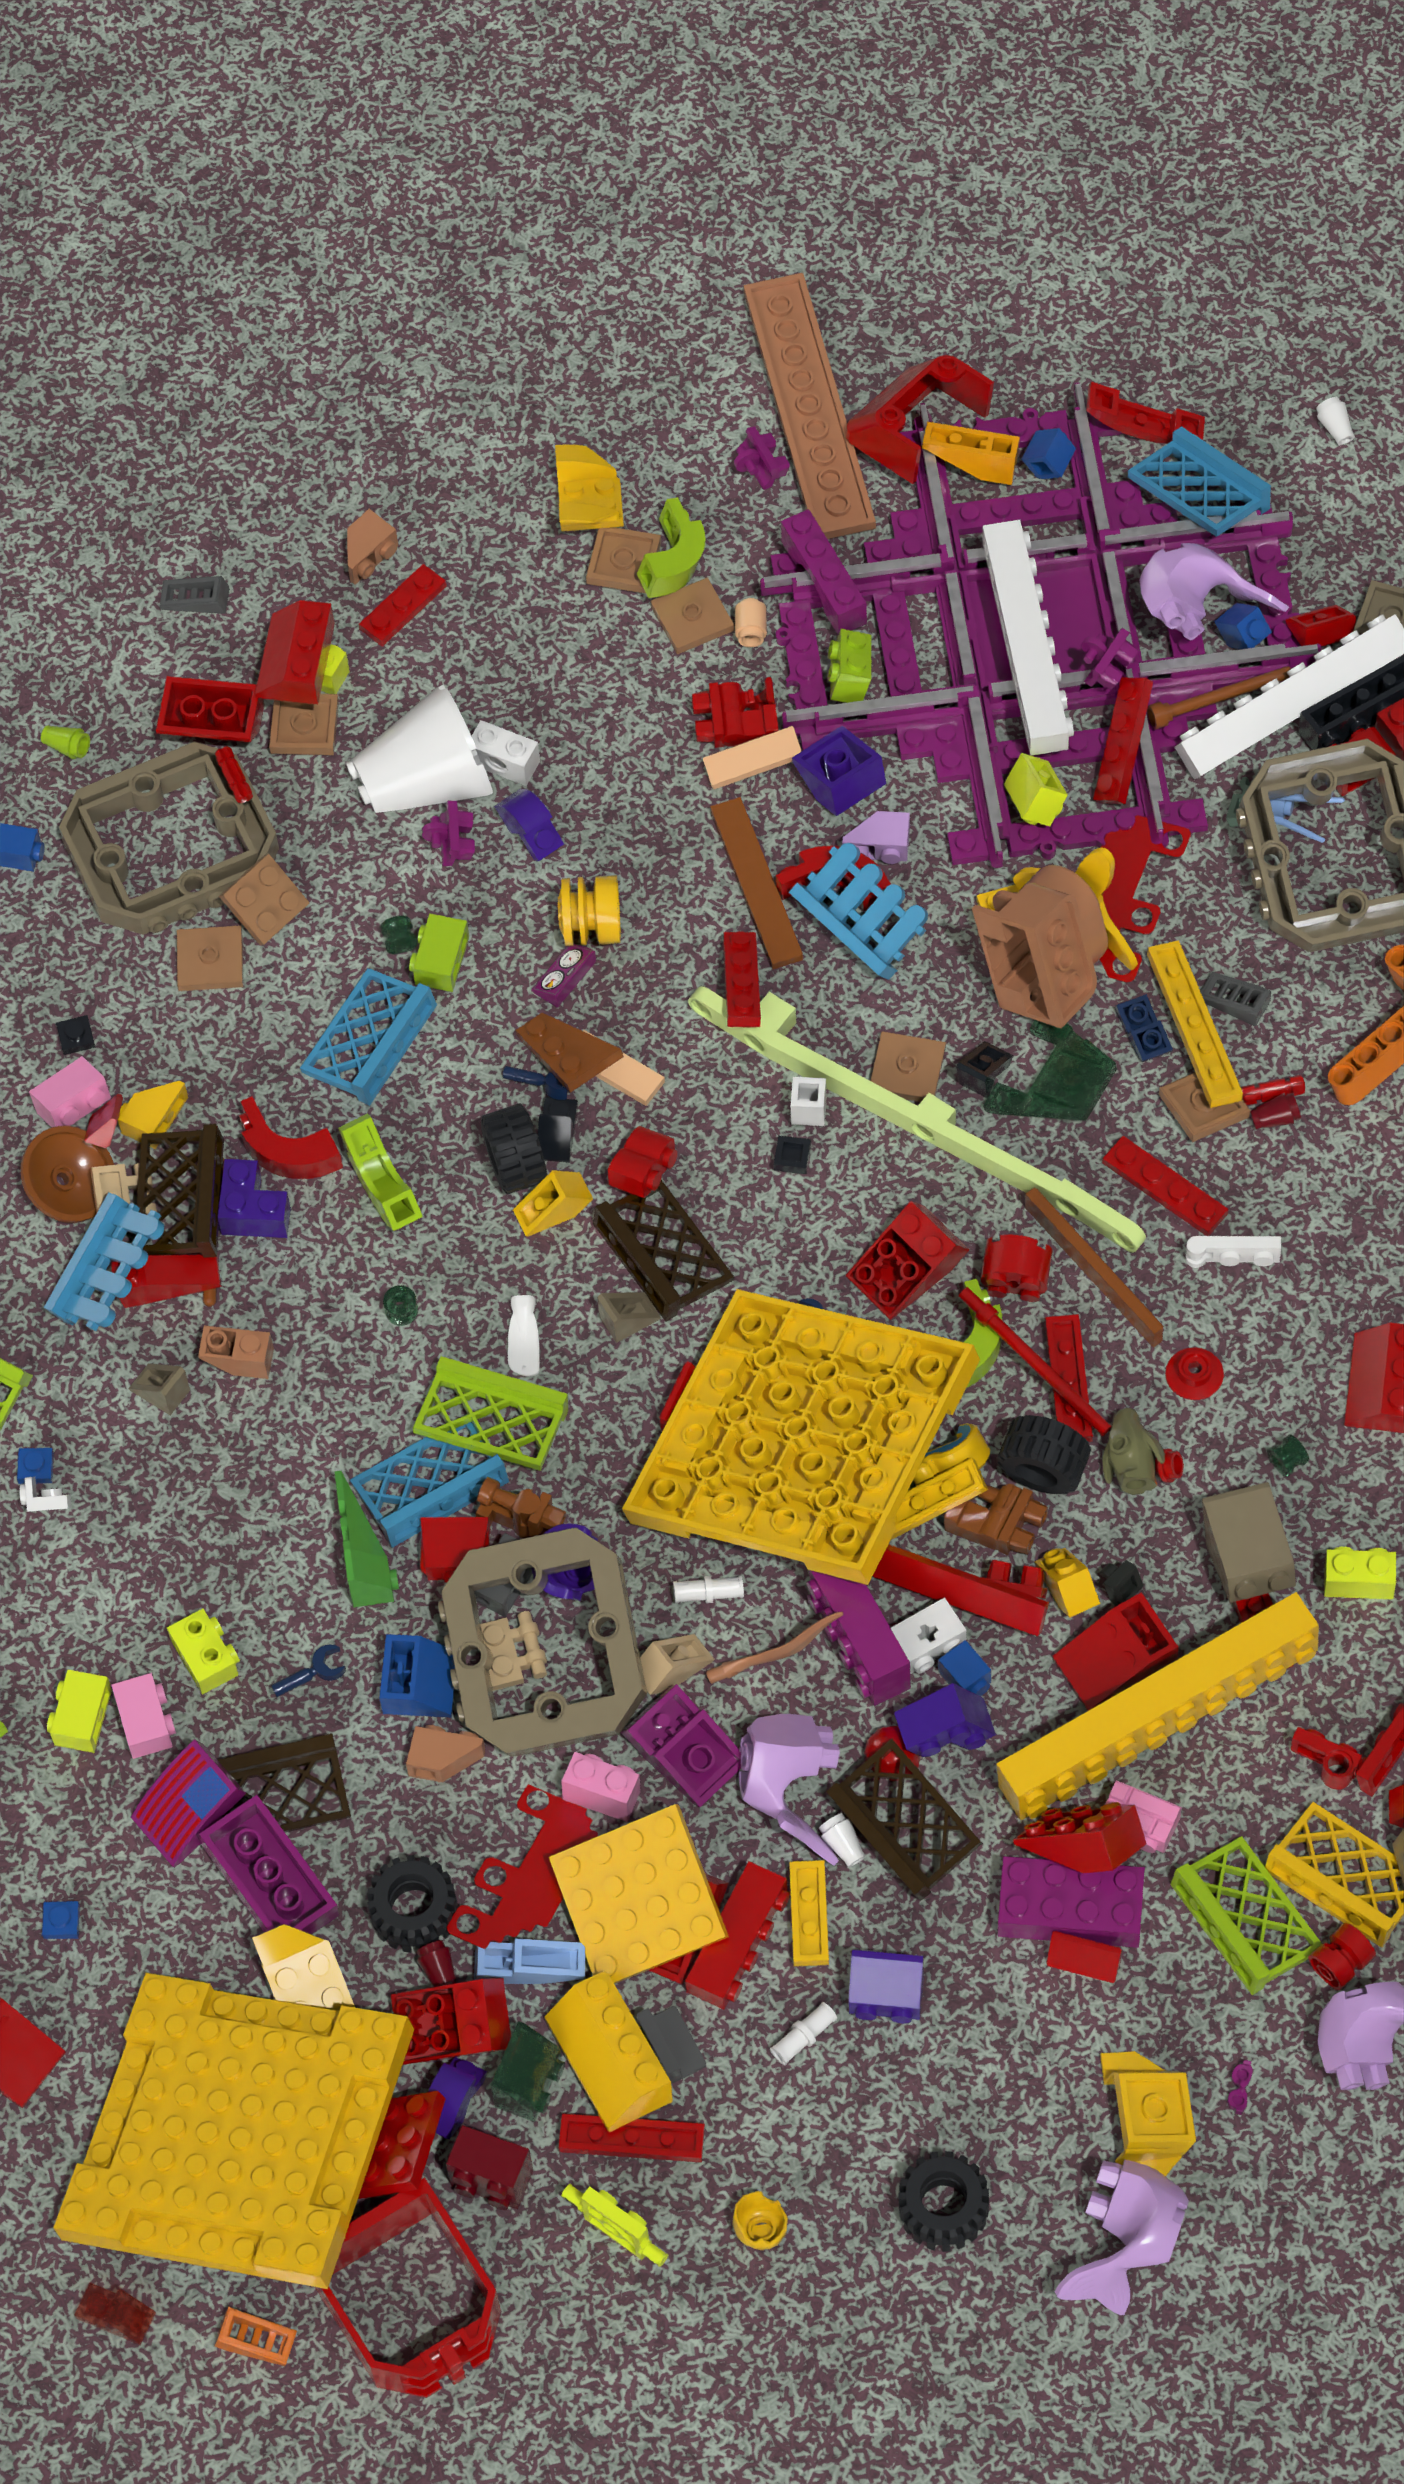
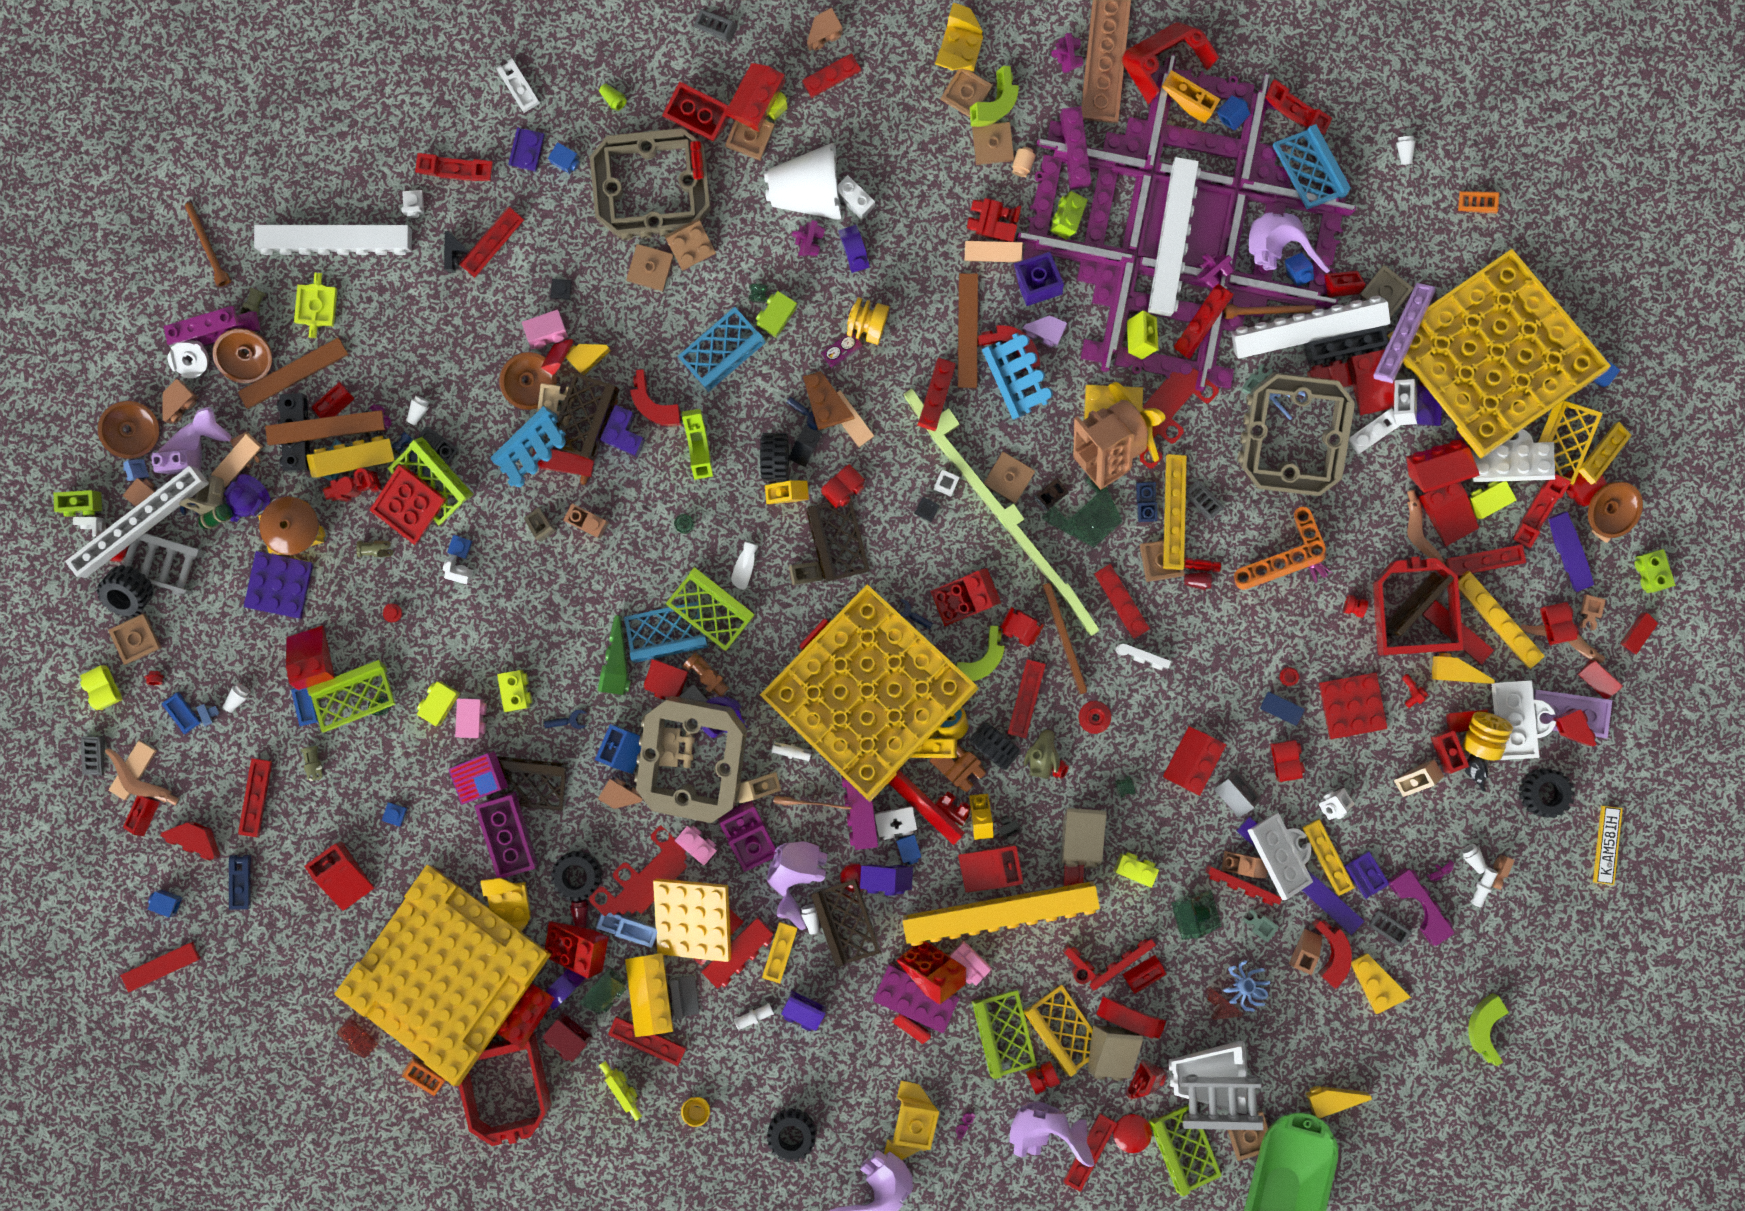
camera: 15 degrees right, 25 degrees up
red bar [958,1287,1112,1436] -> none

